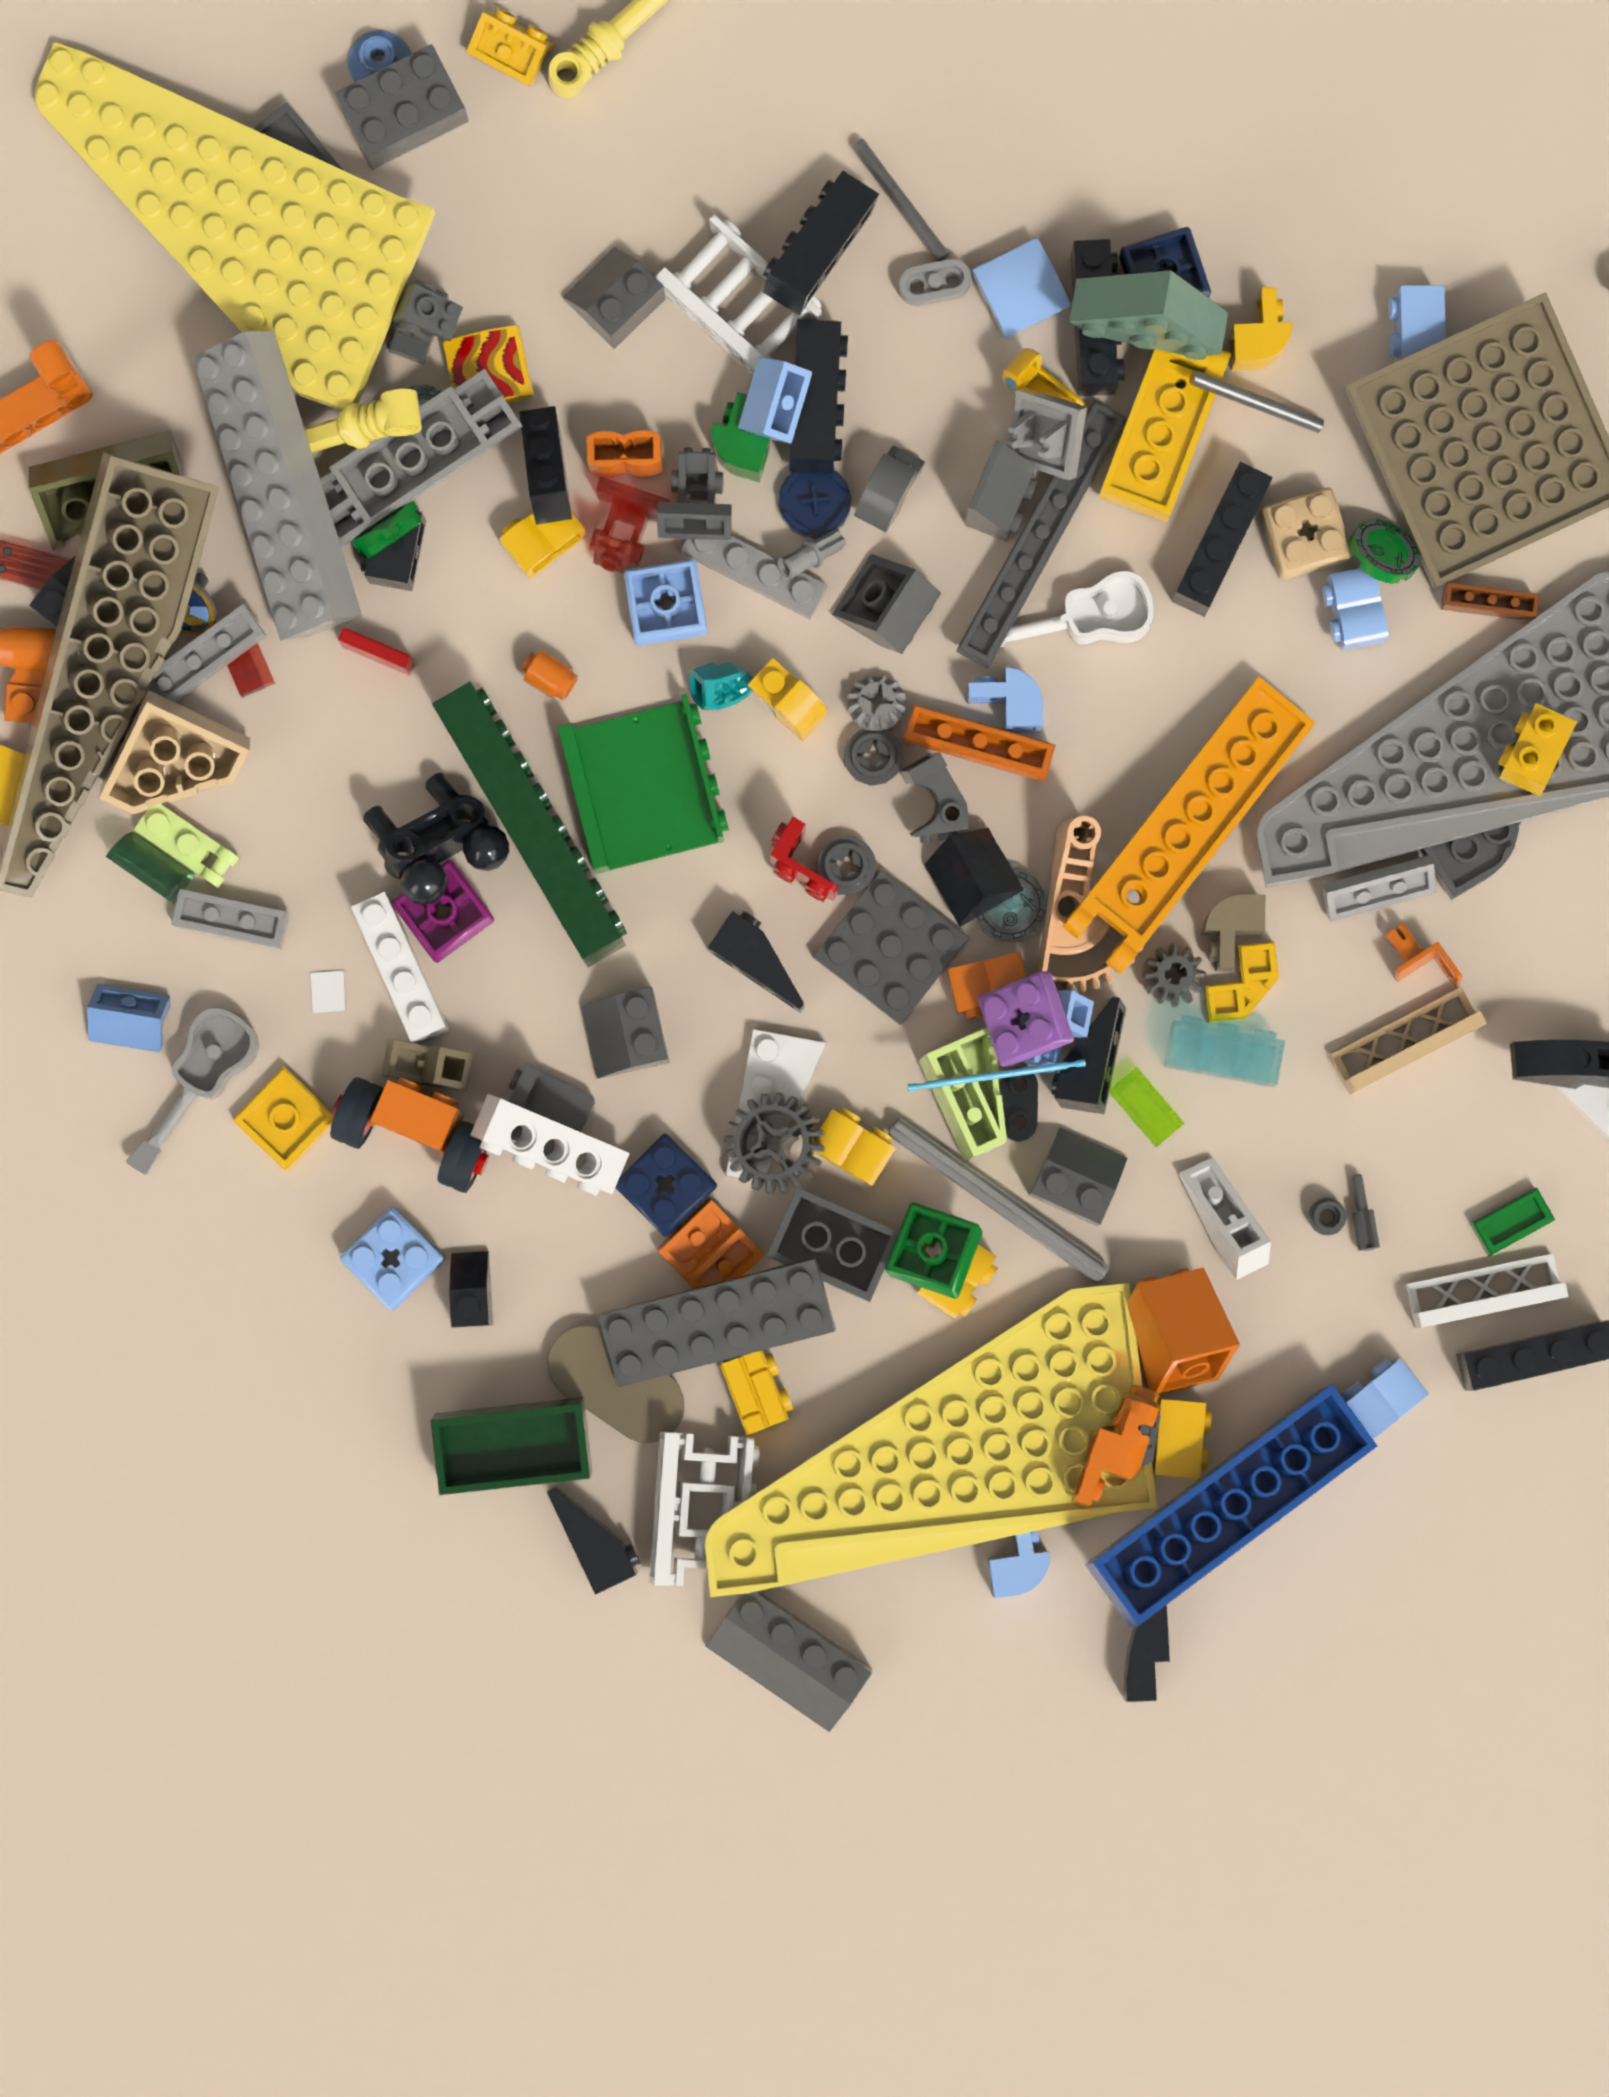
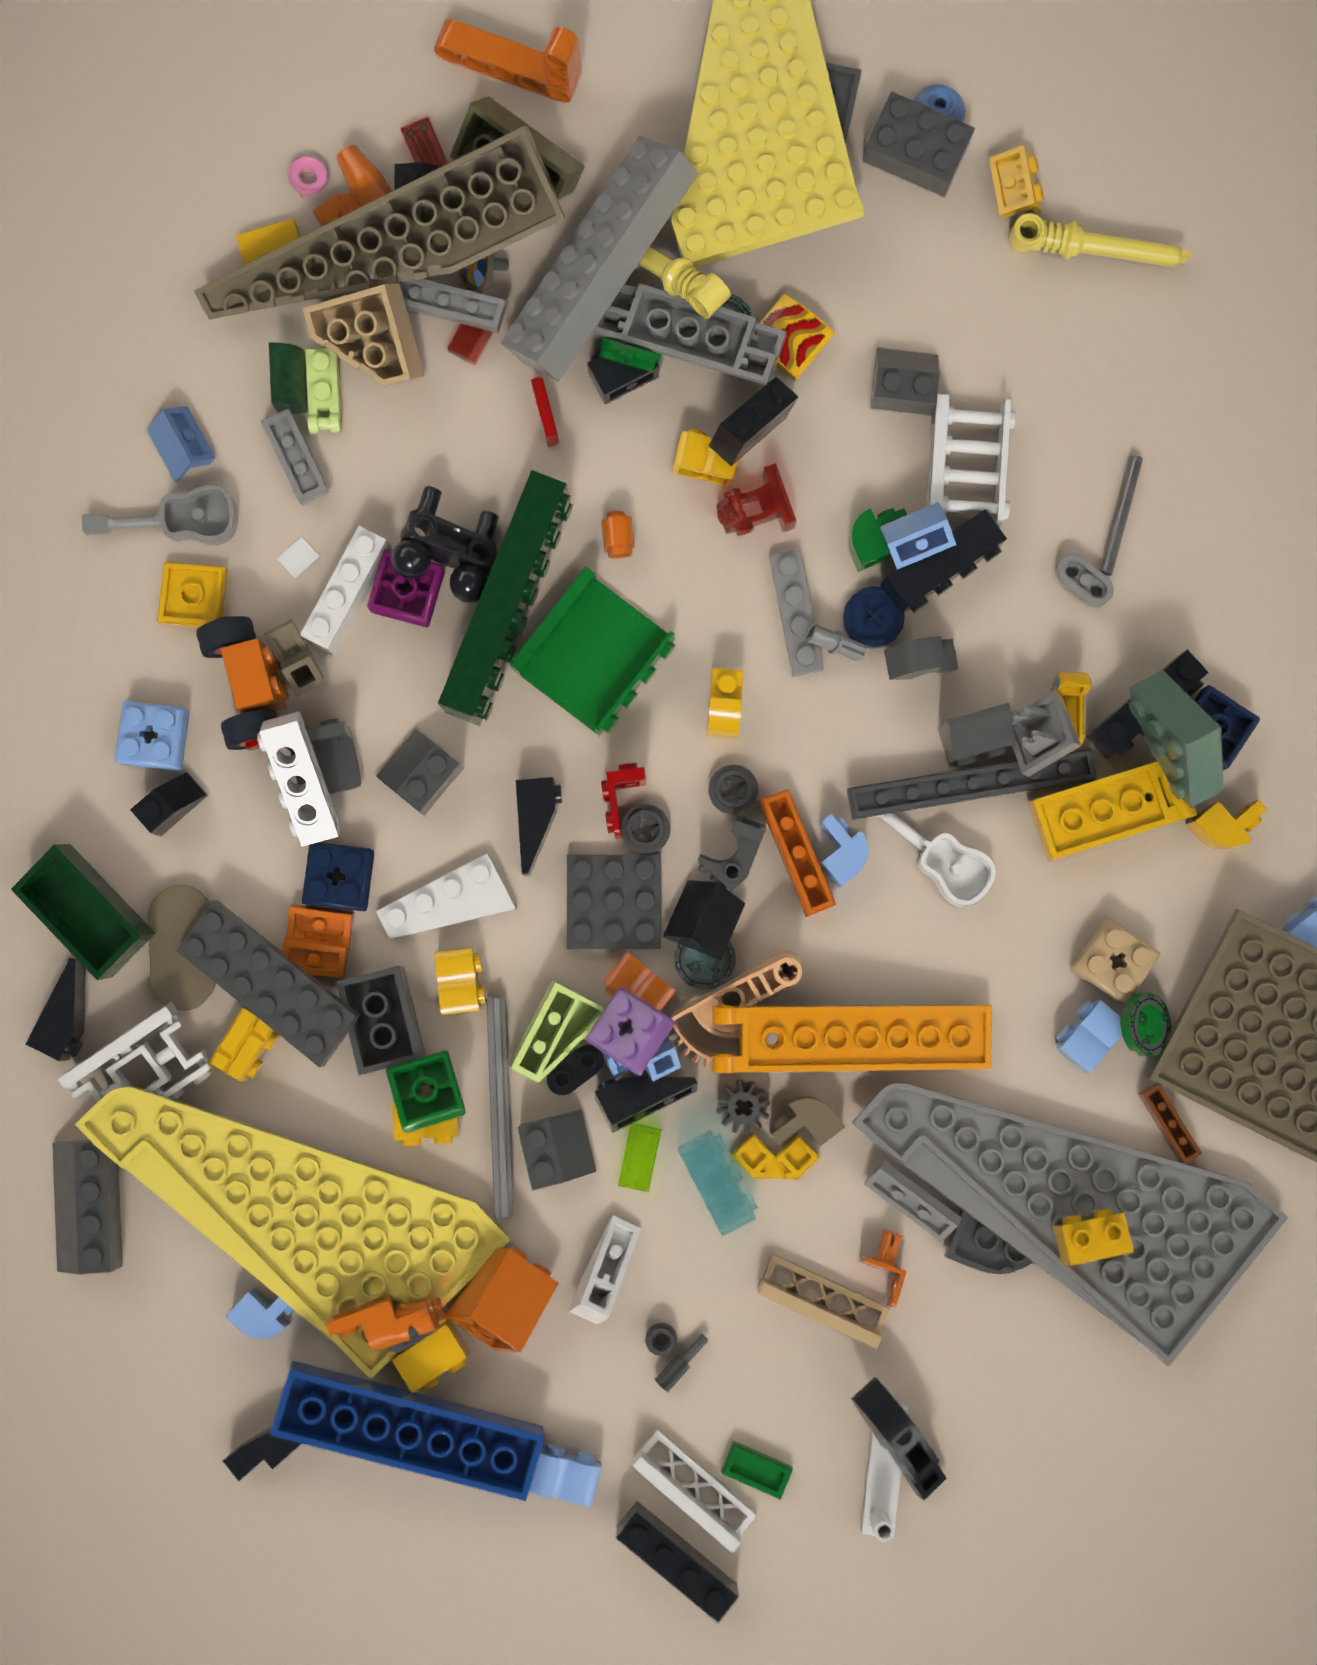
camera: 50 degrees right, 0 degrees up
dark grey tile [389,280,463,365] -> none
orange brick [586,430,663,478] -> none
light blue brick [624,559,708,646] -> none
dark grey tile [657,447,732,540] -> none
teal rock [688,662,753,710] -> none
dark grey gear [724,1093,826,1195] -> none
black brick [762,171,879,316] -> none
dark grey slope [832,554,941,654] -> none
light grey gear [847,674,906,731] -> none
medium azure piece [907,1059,1086,1092] -> none
light blue slope [971,238,1071,338] -> none
black brick [1172,462,1273,617] -> none
flat silver bar [1189,370,1324,433] -> none

